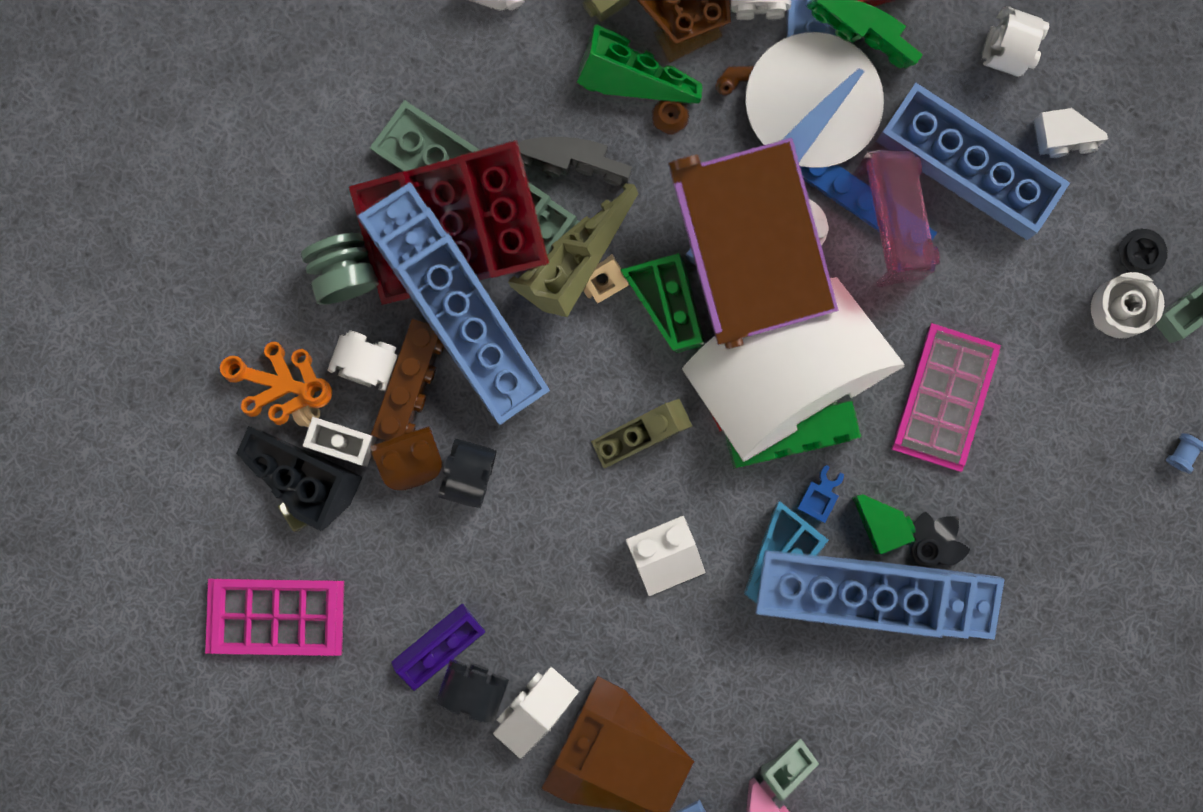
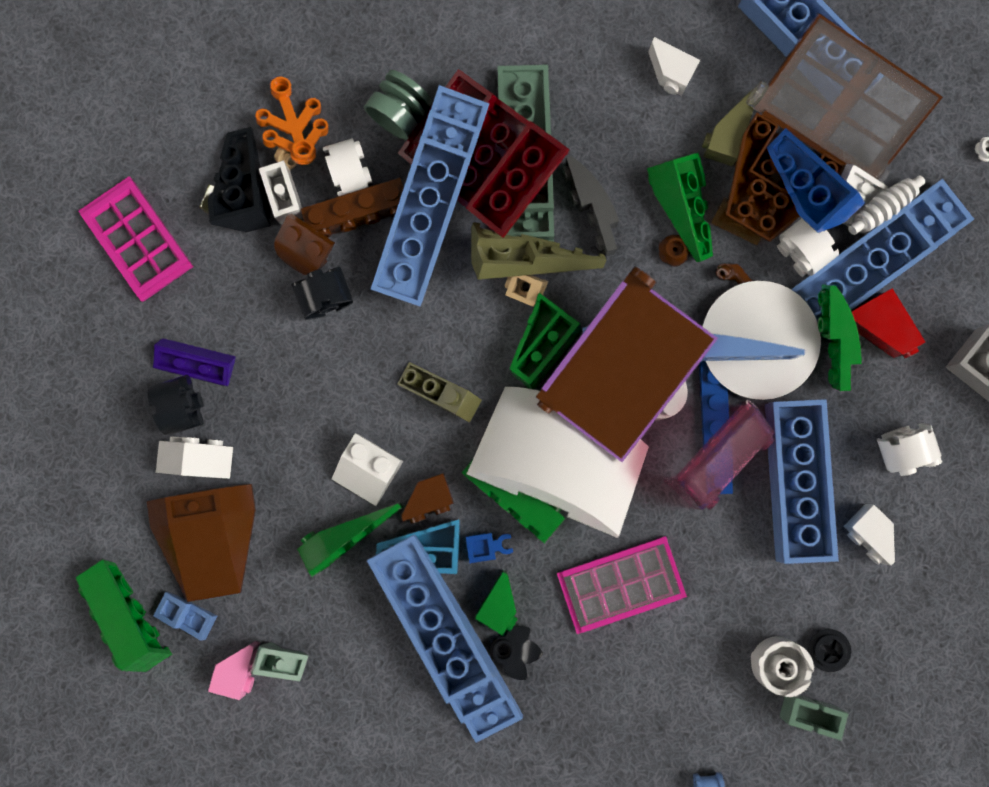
camera: 55 degrees right, 0 degrees up
none -> green wedge [297,503,403,577]
none -> reddish brown slope [401,473,454,524]

